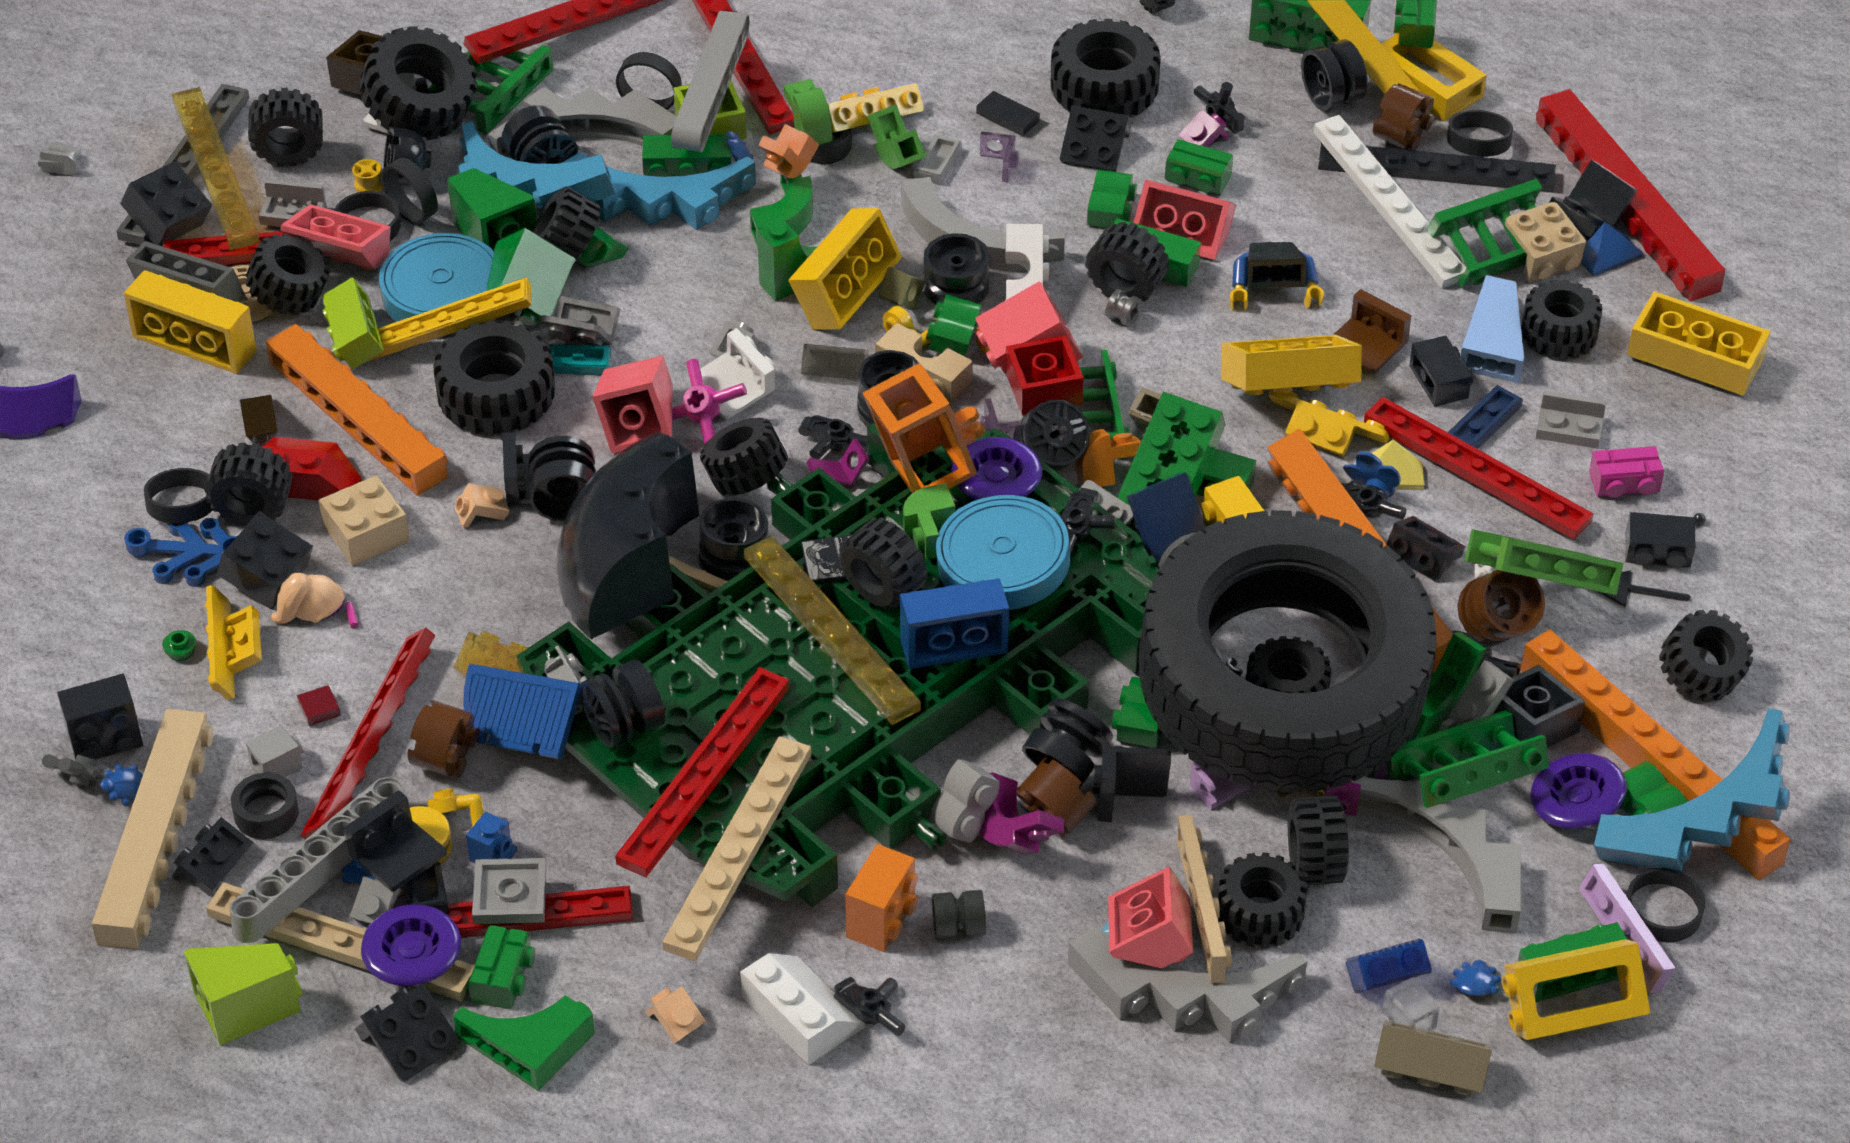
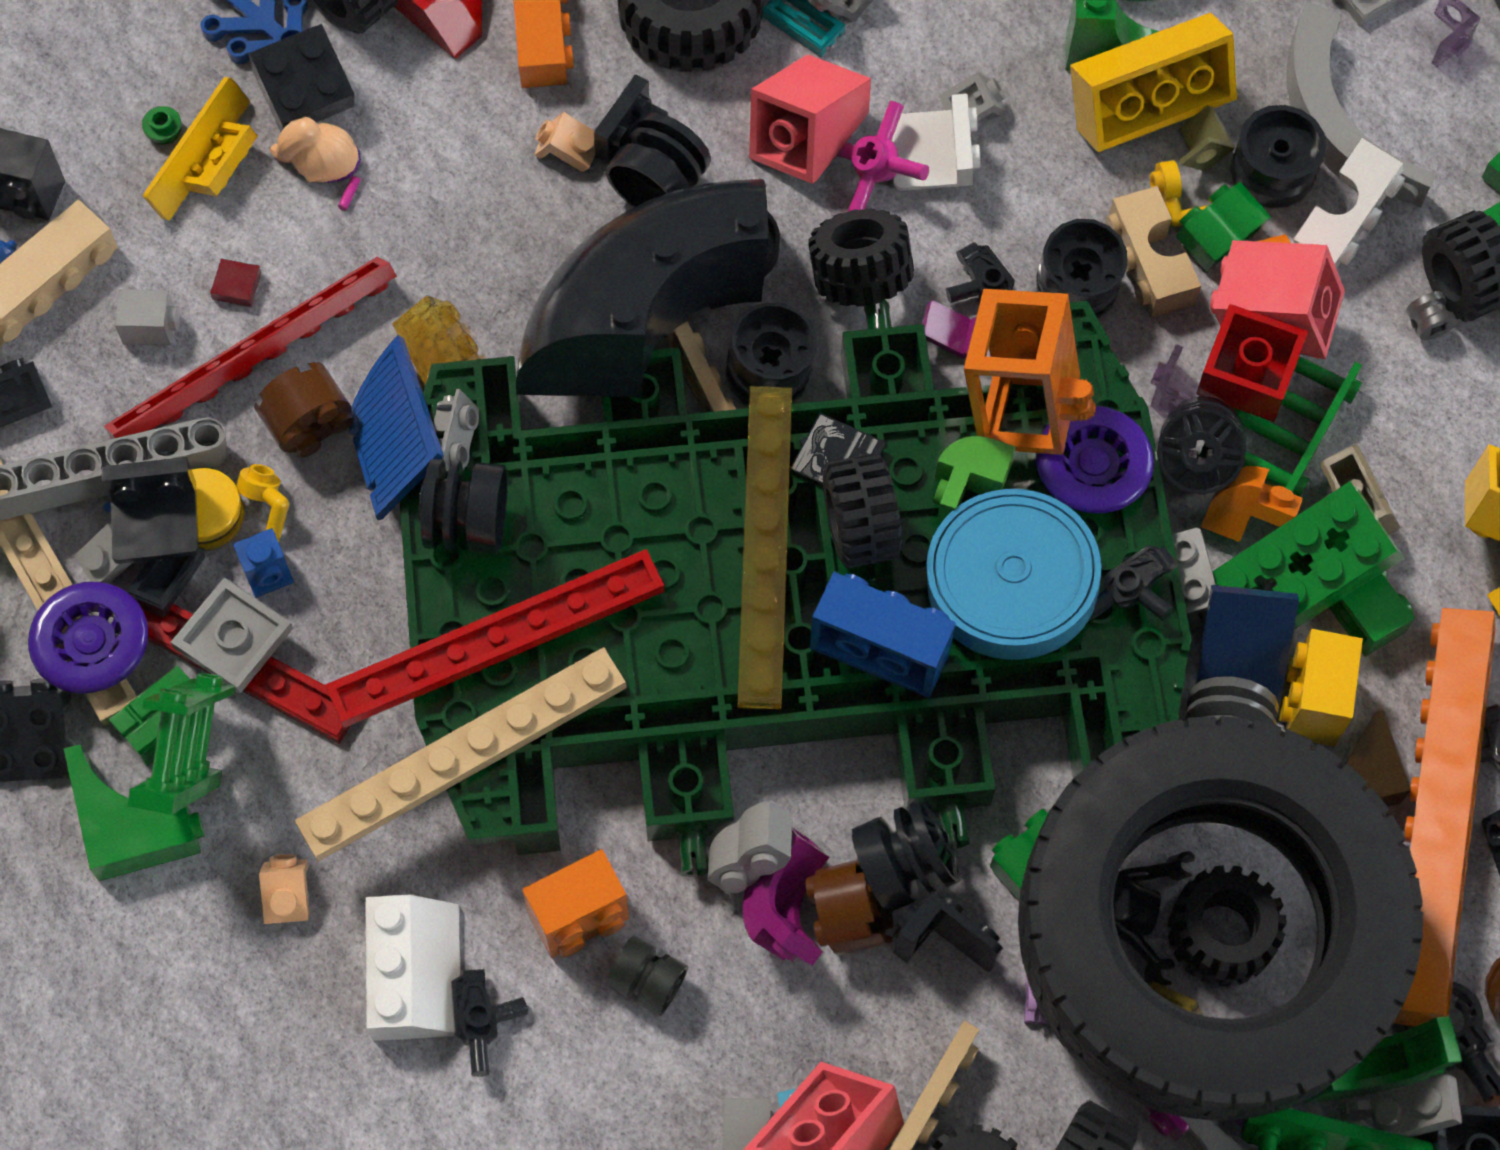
camera: 35 degrees right, 20 degrees up
black tyre [231,772,299,839] -> none
tan brick [319,475,410,566] -> none
clear smoke panel [801,344,869,380] -> none
none -> green fence [127,673,235,815]

